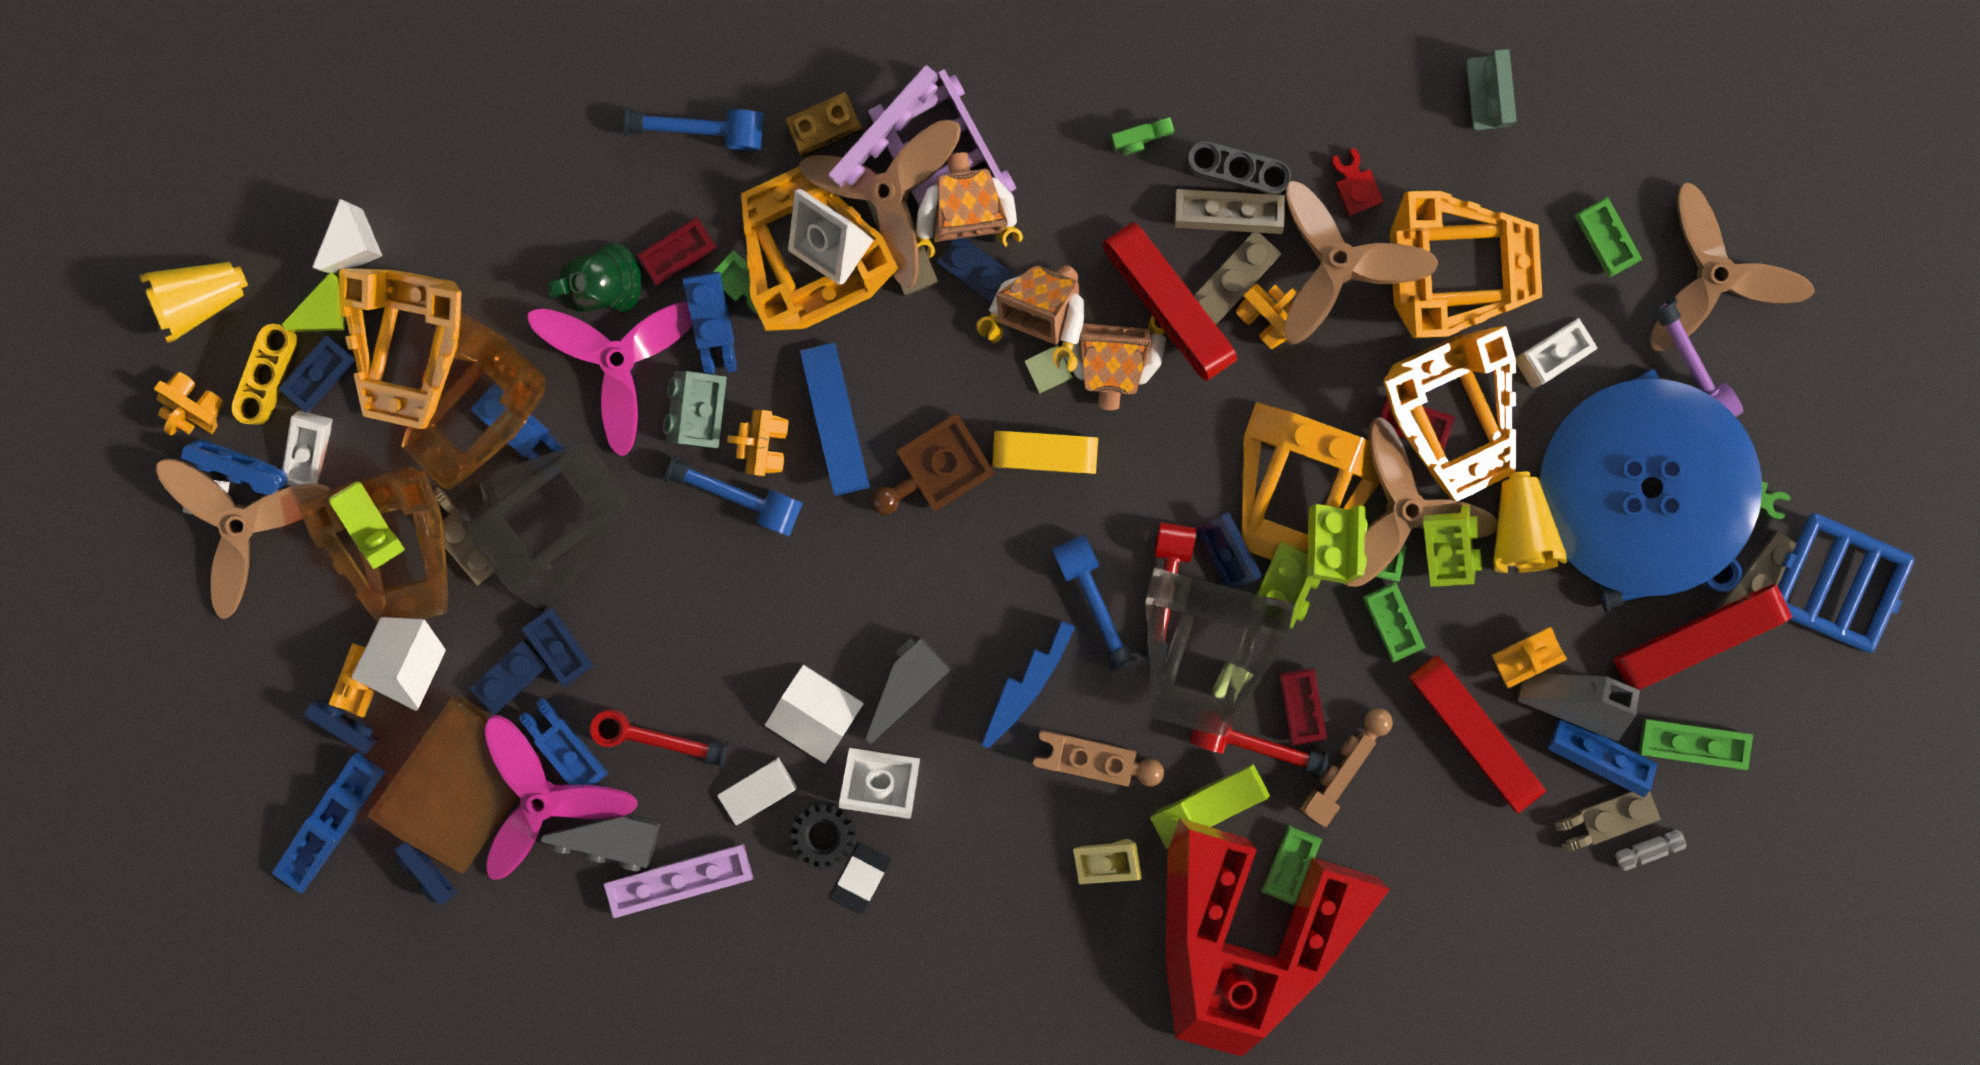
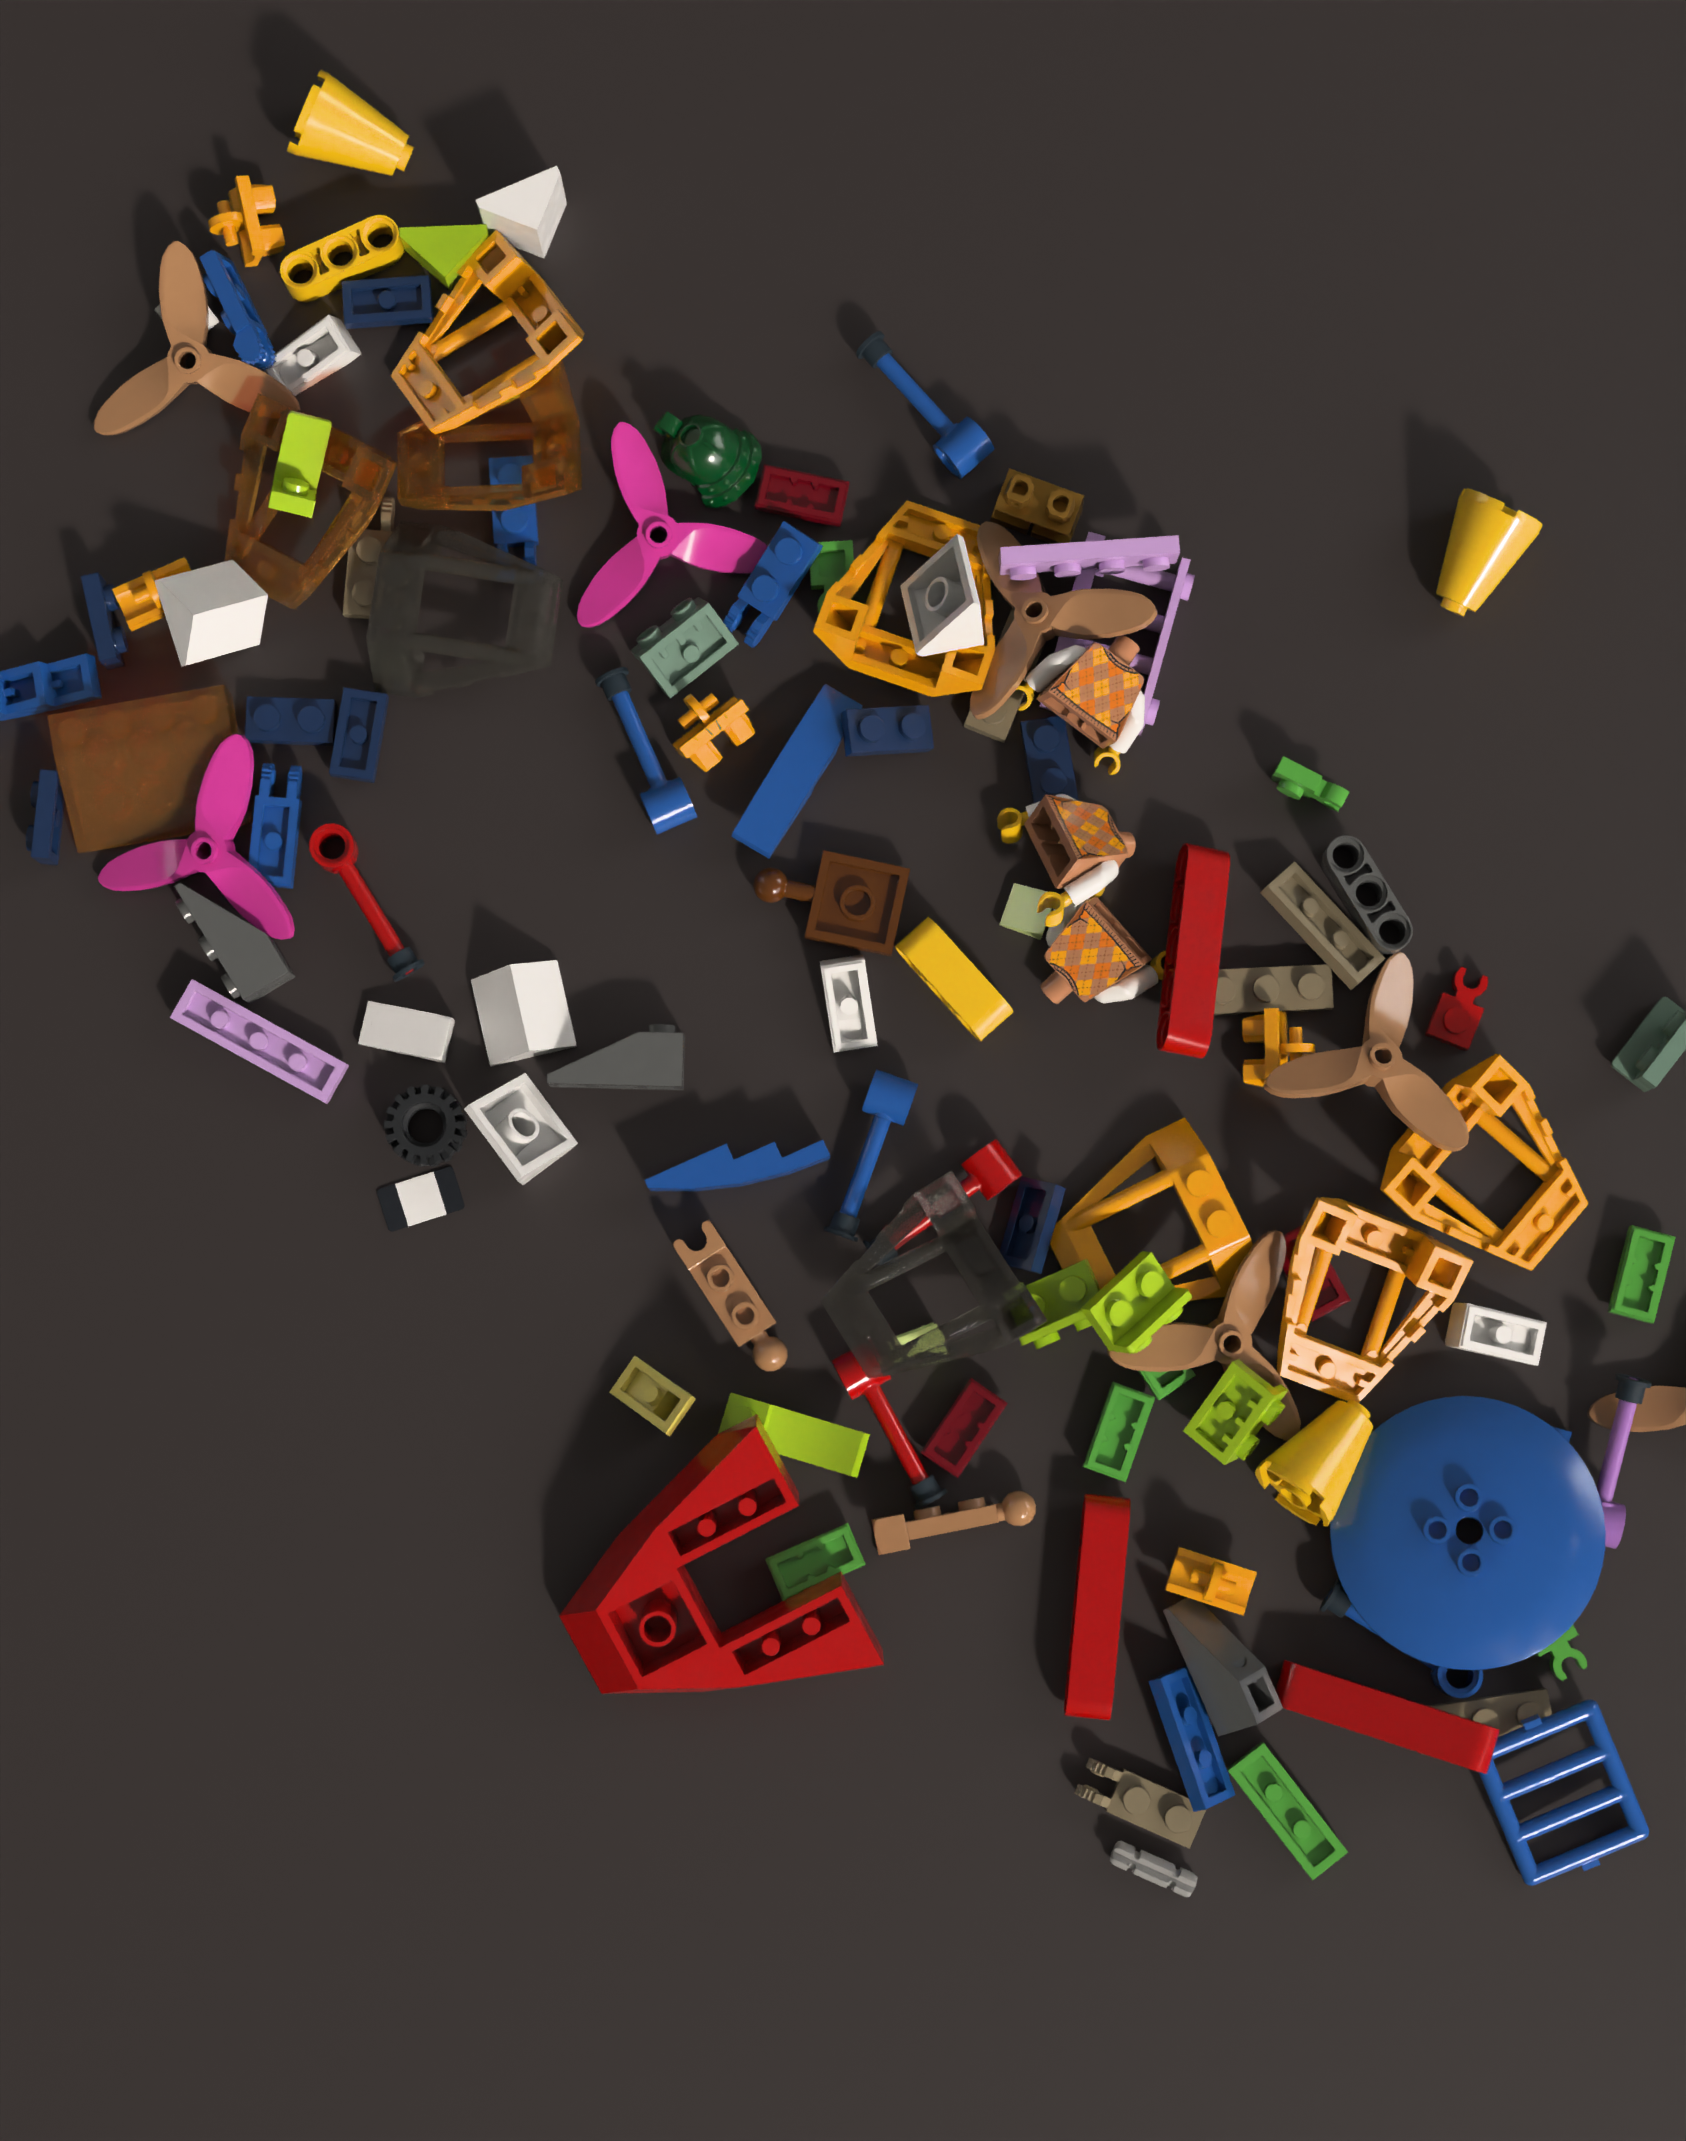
camera: 45 degrees right, 5 degrees down
none -> white slope [820,955,878,1053]
none -> dark blue plate [841,705,934,756]

